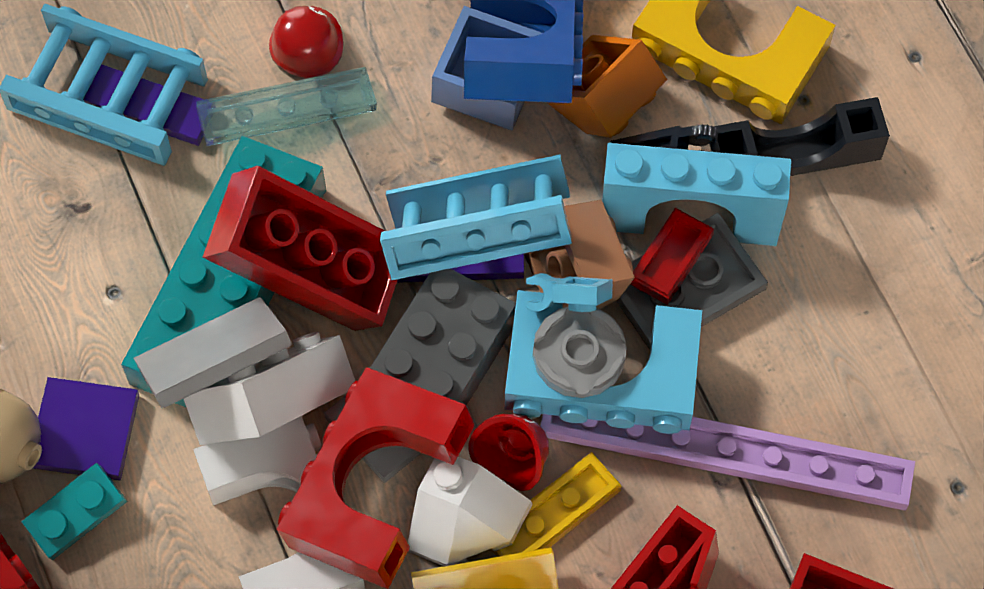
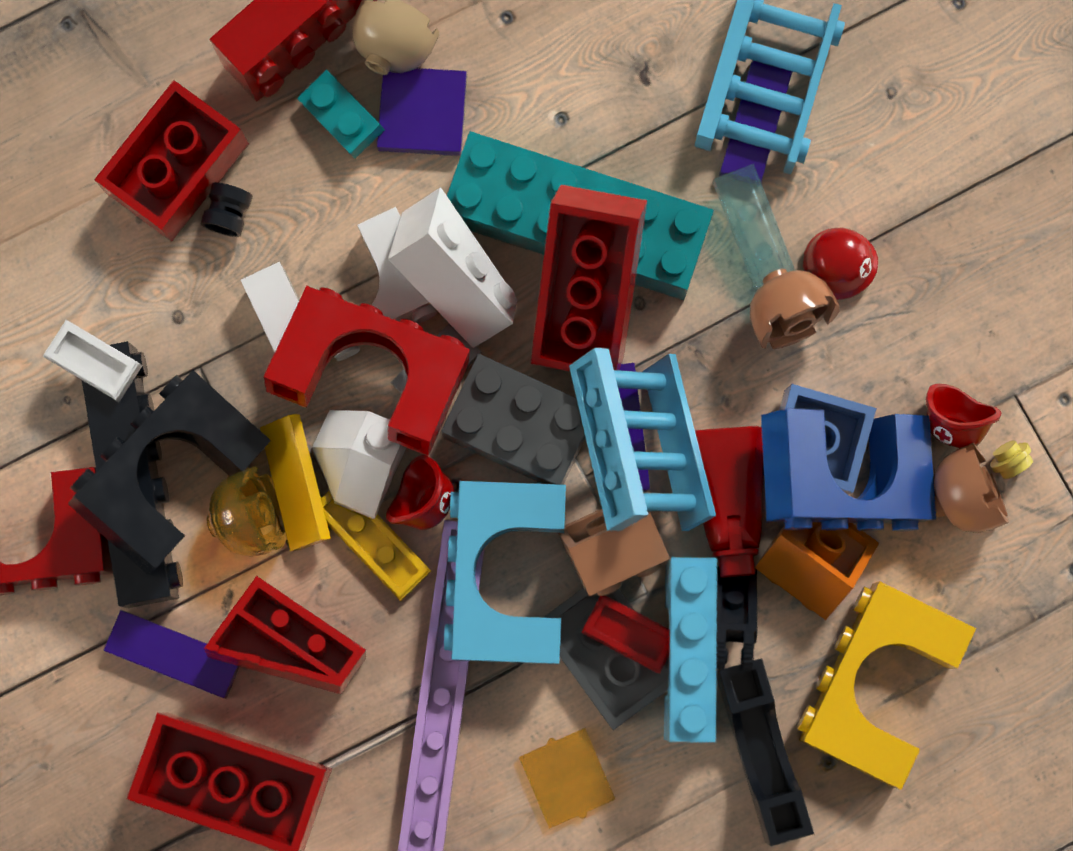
camera: 90 degrees right, 15 degrees up
light grey tile [134,297,292,408] -> none
medium azure plate [526,273,613,312] -> none
light grey tile [533,307,627,398] -> none
none -> clear yellow piece [519,728,615,829]
none -> red piece [695,426,764,578]
none -> nougat cylinder [750,269,840,349]

